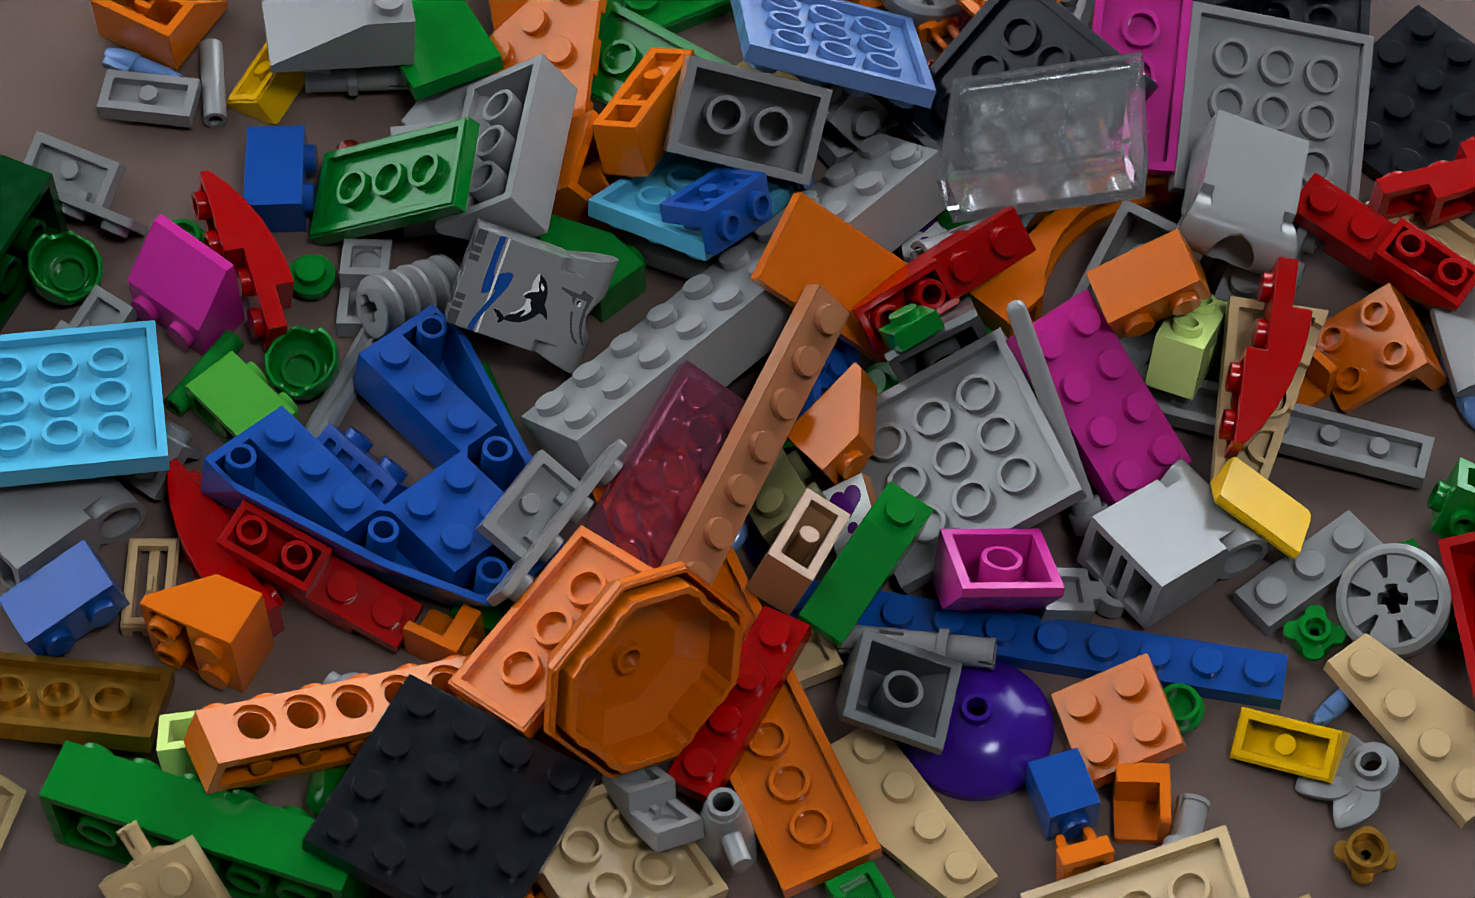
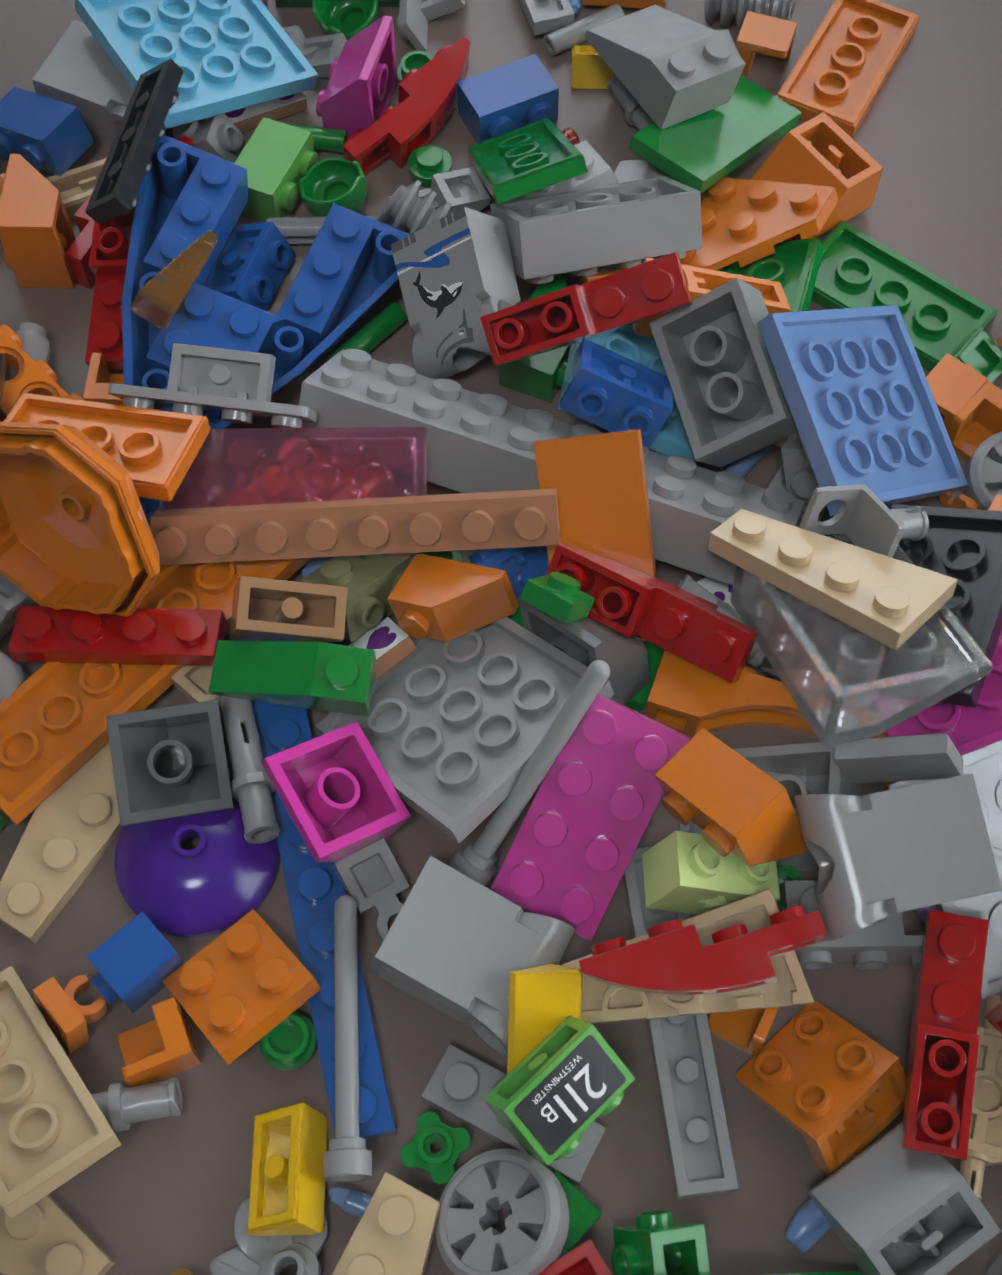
camera: 65 degrees right, 5 degrees up
none -> black plate [85,58,184,224]
none -> clear orange slope [131,230,218,330]
none -> light grey piece [323,895,372,1182]
none -> red slope [480,252,692,366]
none -> brick [483,1016,636,1166]
none -> tan wing [708,509,958,651]
none -> light grey bracket [799,484,929,558]
none -> light grey tile [833,733,964,784]

